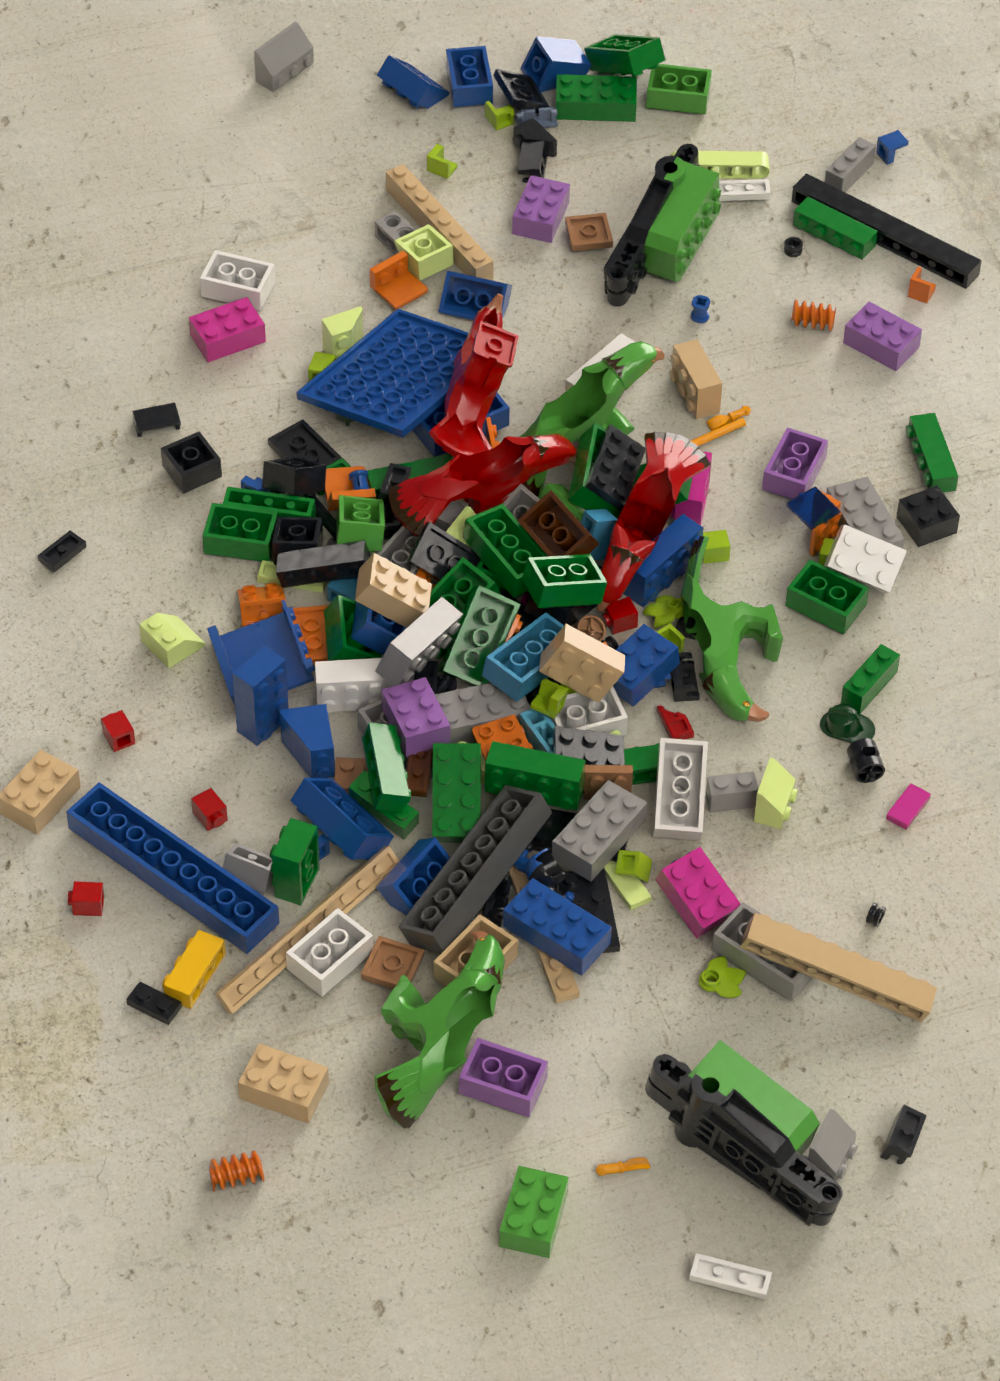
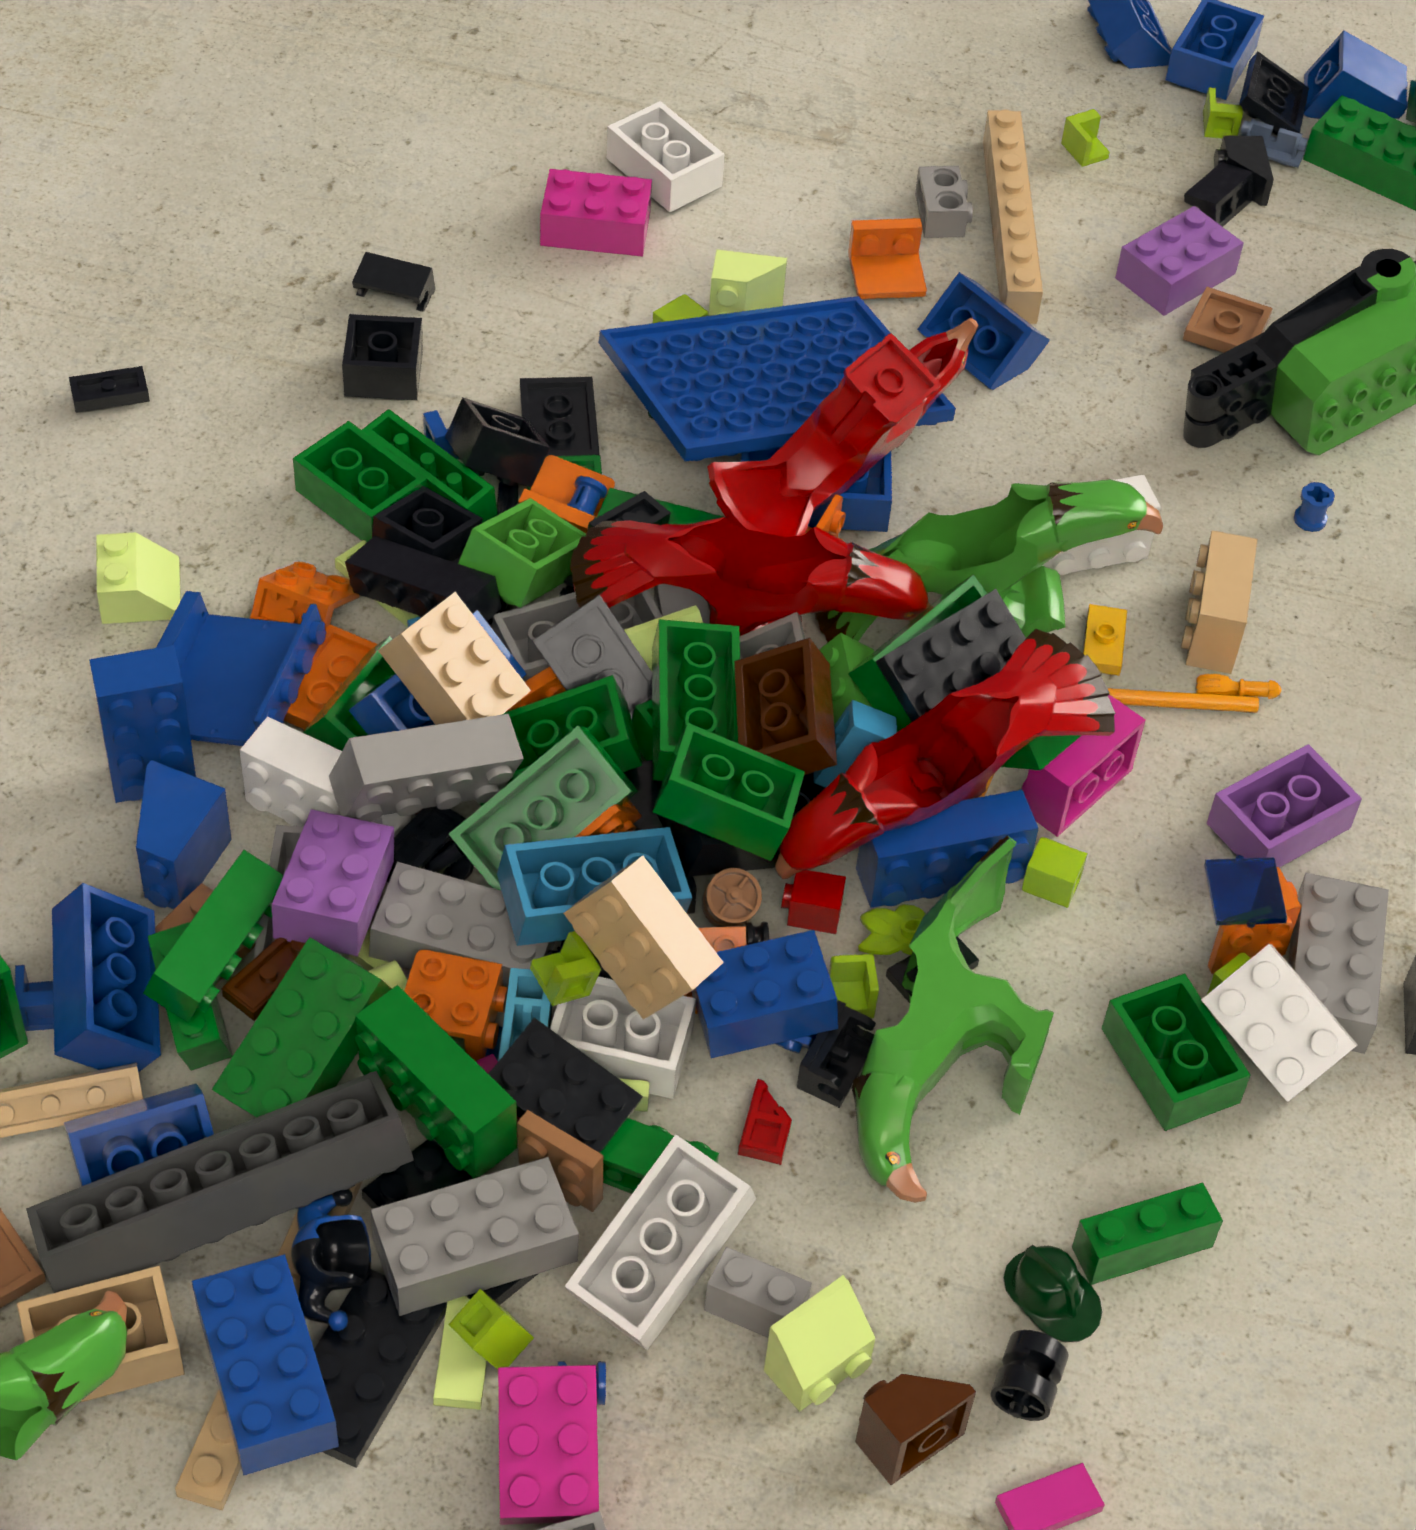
camera: 30 degrees right, 0 degrees up
yellowish green slope [395,224,454,281] -> none
black hinge [483,875,512,927] -> none
none -> reddish brown slope [855,1374,976,1485]
none -> yellow plate [1083,604,1127,676]

